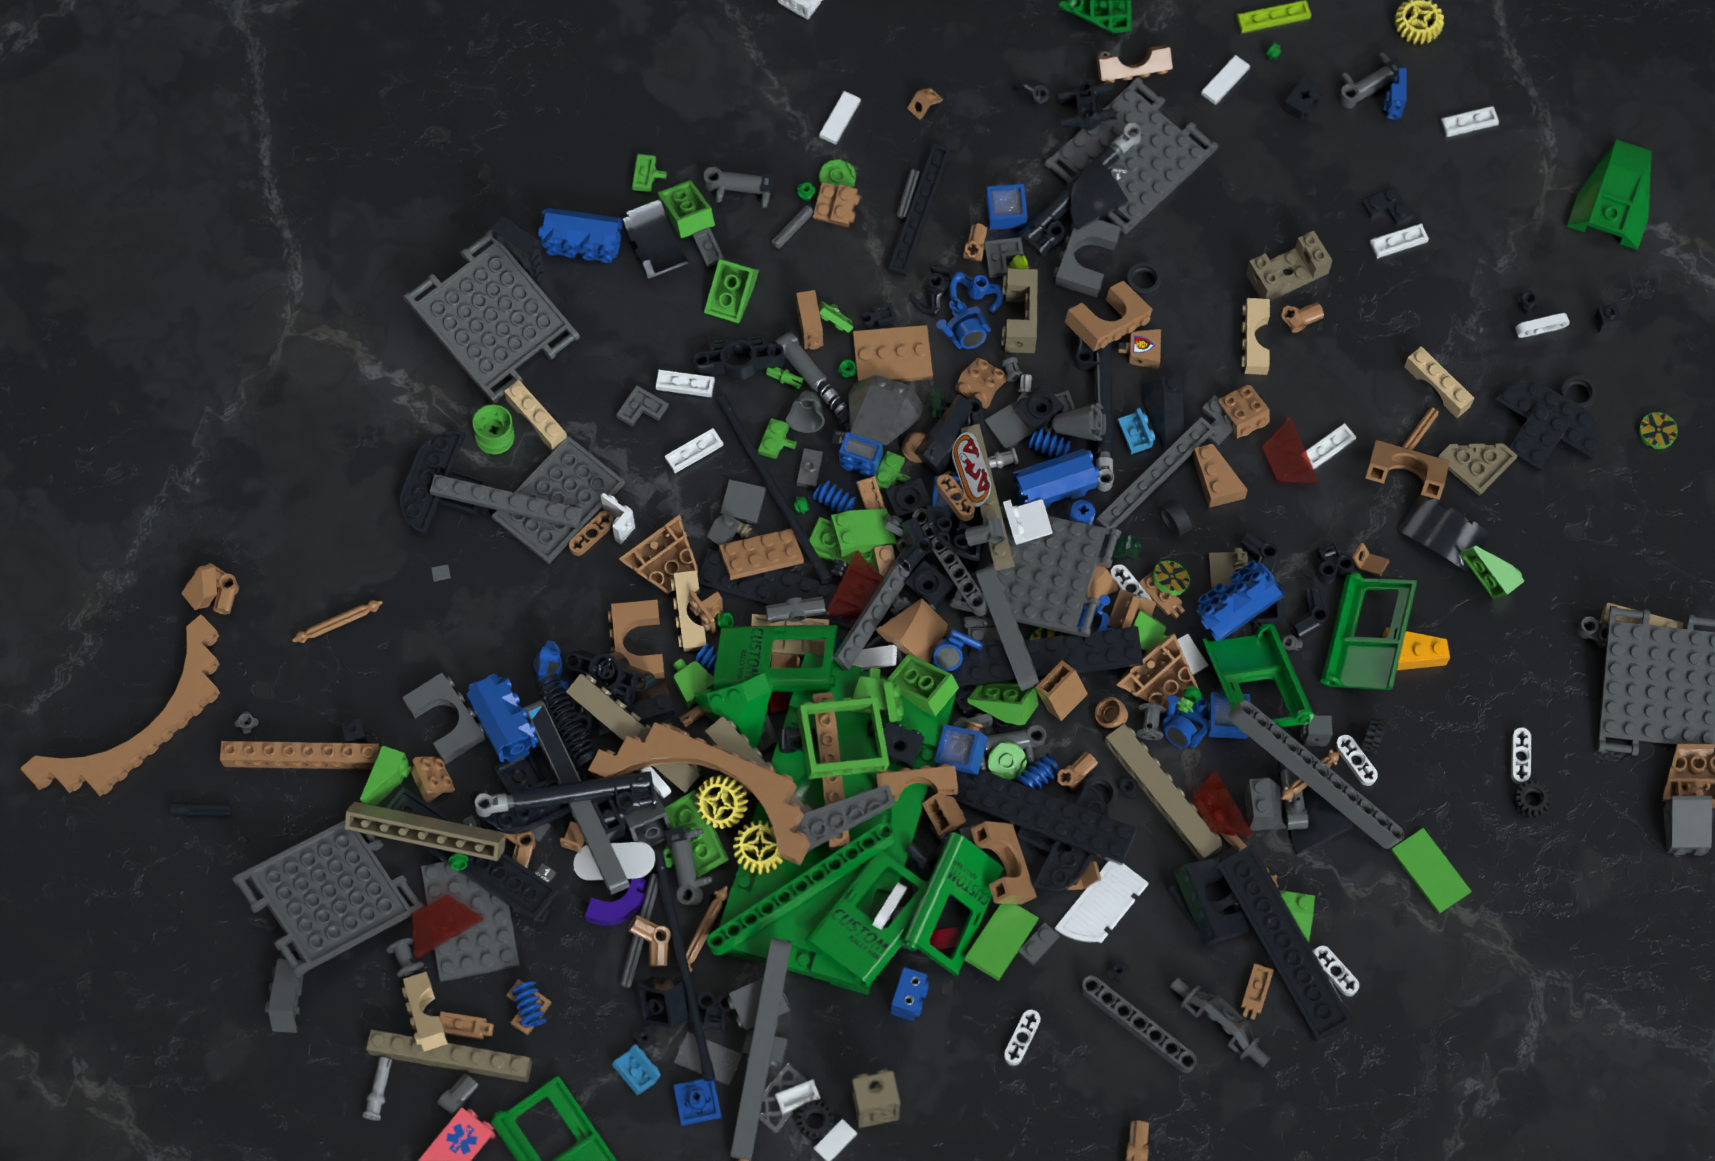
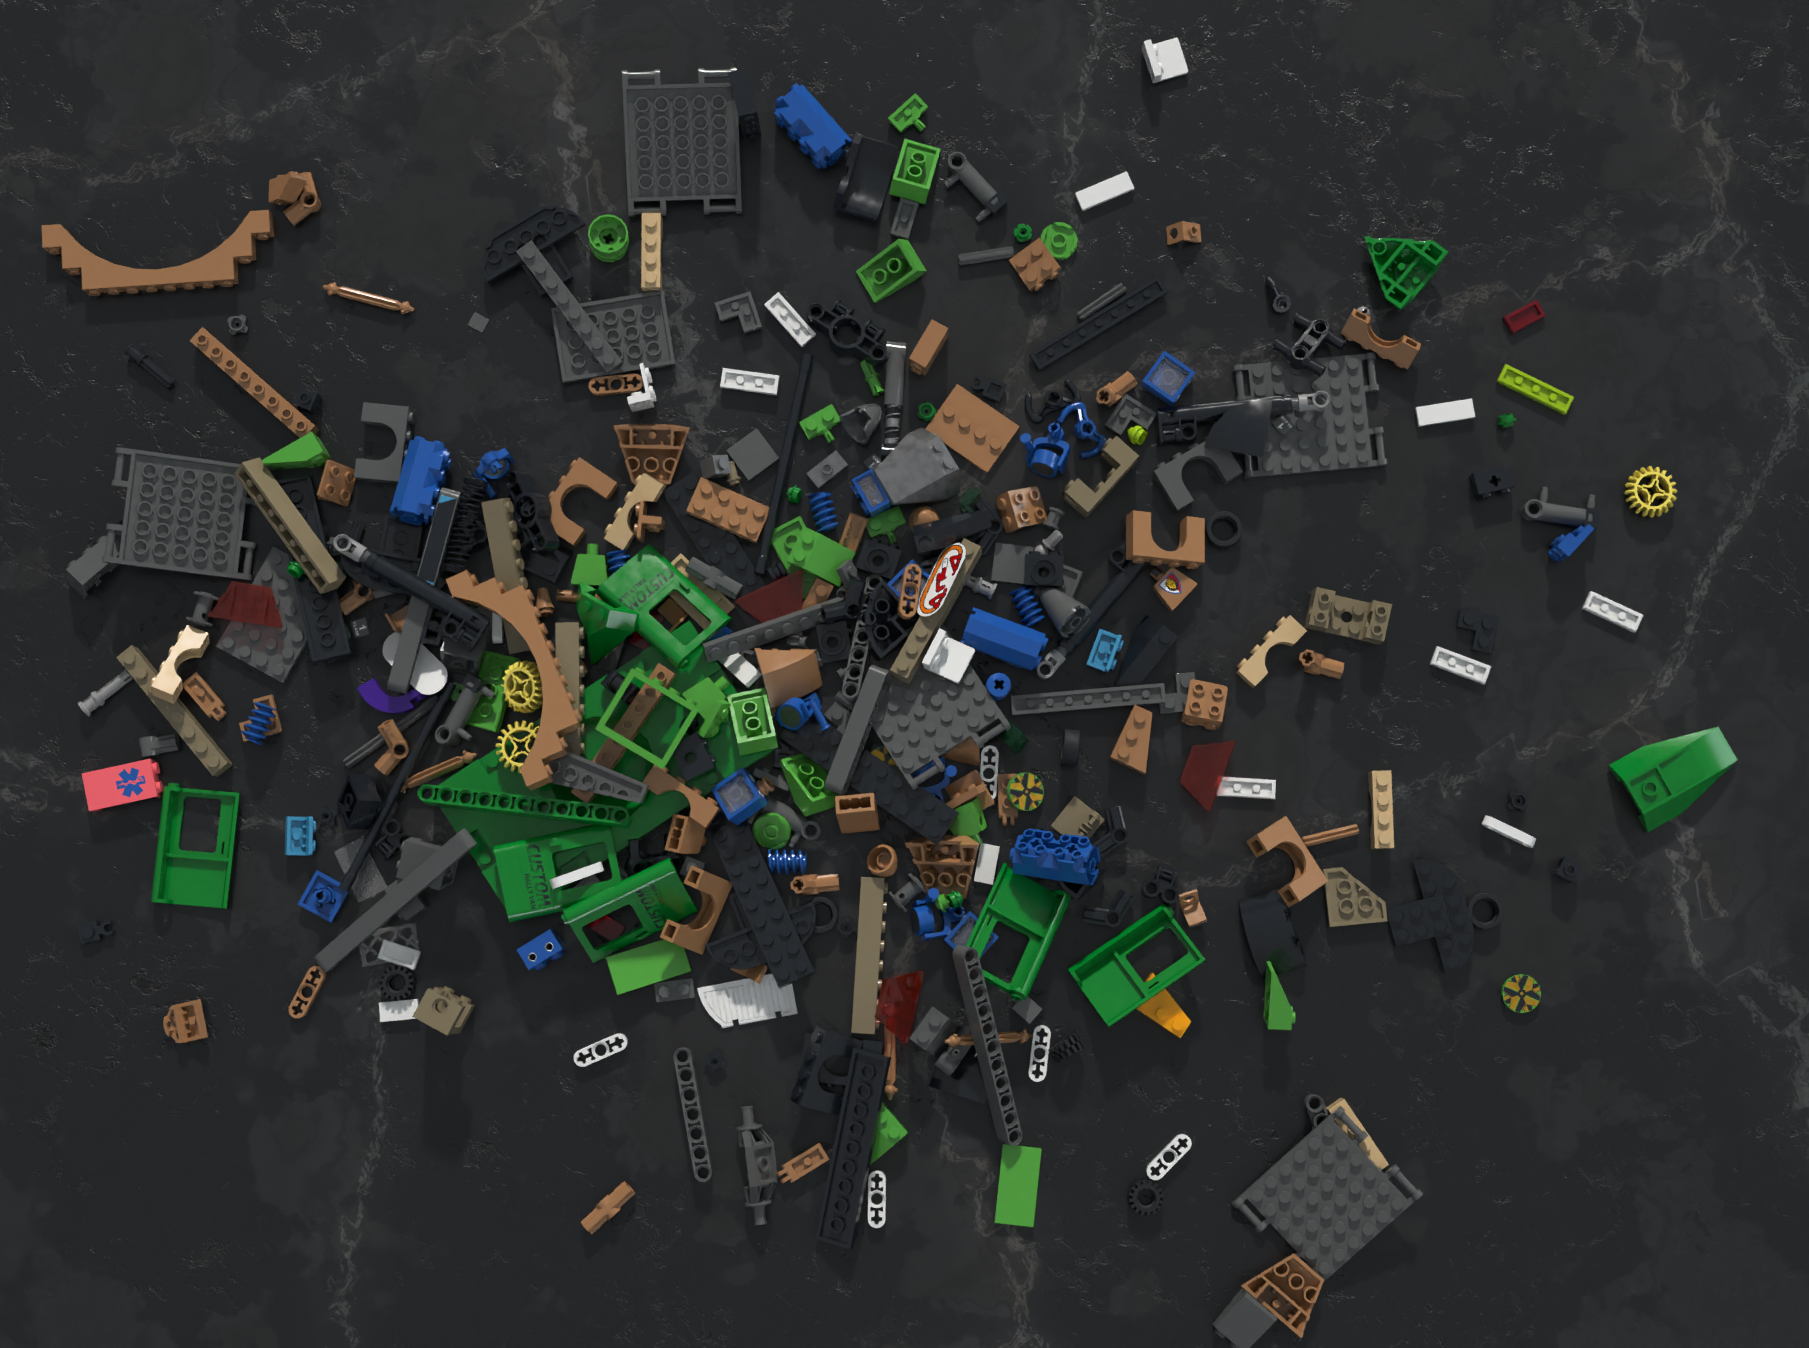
camera: 40 degrees right, 15 degrees up
green plate [716,612,734,629] -> none
bright green plate [818,301,853,332] -> none
dark grey piece [965,518,1005,546] -> none
dark grey pin [1282,635,1303,651] -> none

